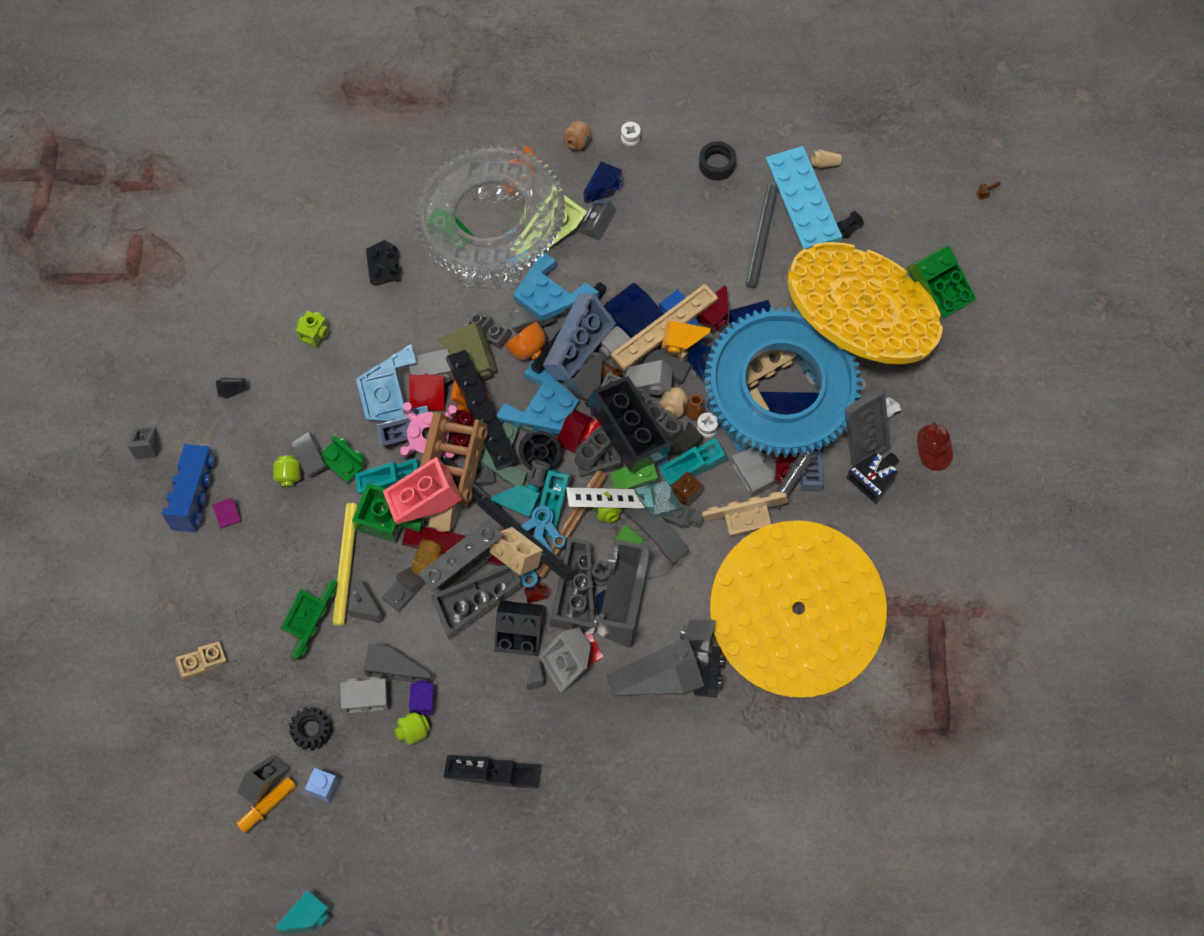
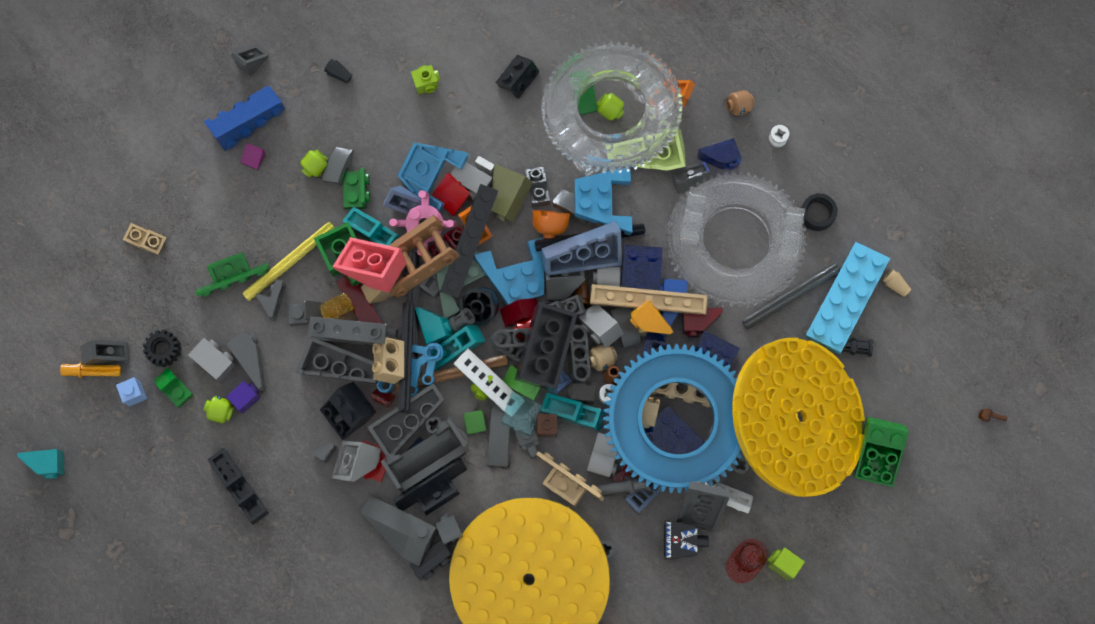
camera: 45 degrees right, 10 degrees up
none -> green slope [153,368,194,408]
none -> black bracket [393,458,467,516]
none -> white tile [475,156,494,177]
none -> lime head [596,93,624,121]
none -> clear piece [666,171,807,308]
none -> lime brick [767,547,805,580]

